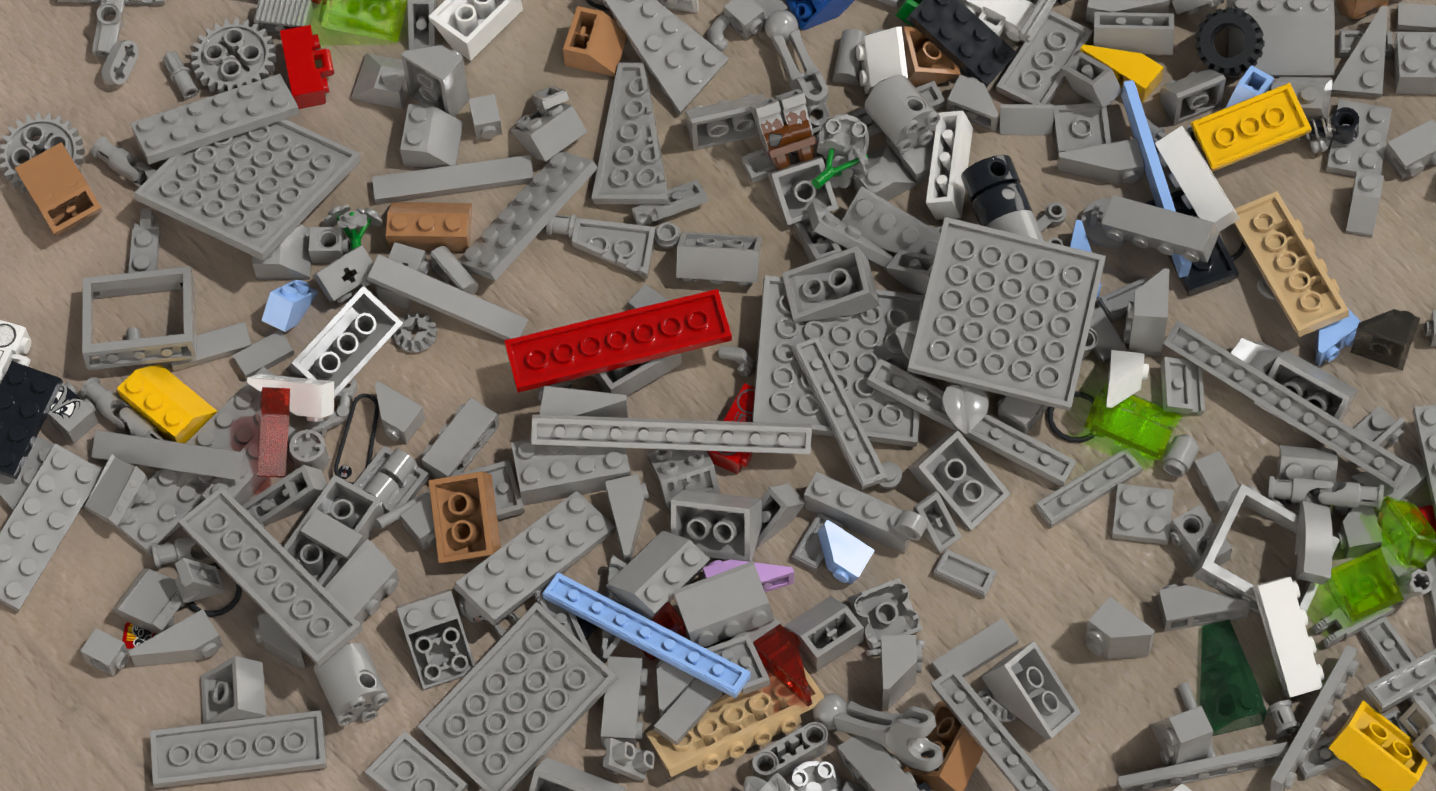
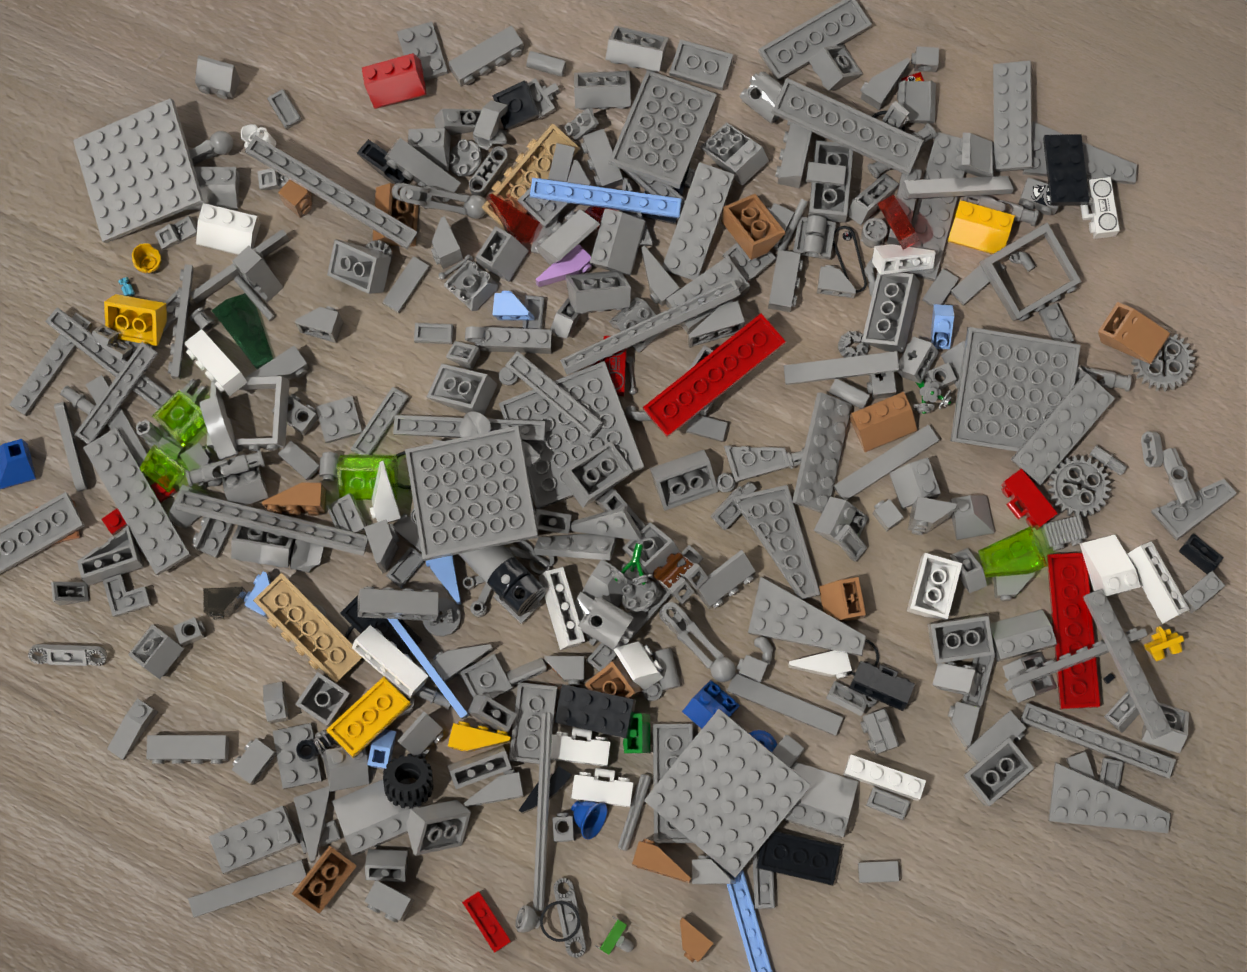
camera: 155 degrees right, 15 degrees up
none -> medium nougat slope [262,482,326,516]
none -> light grey brick [295,672,352,727]
none -> light grey hinge [626,356,637,395]

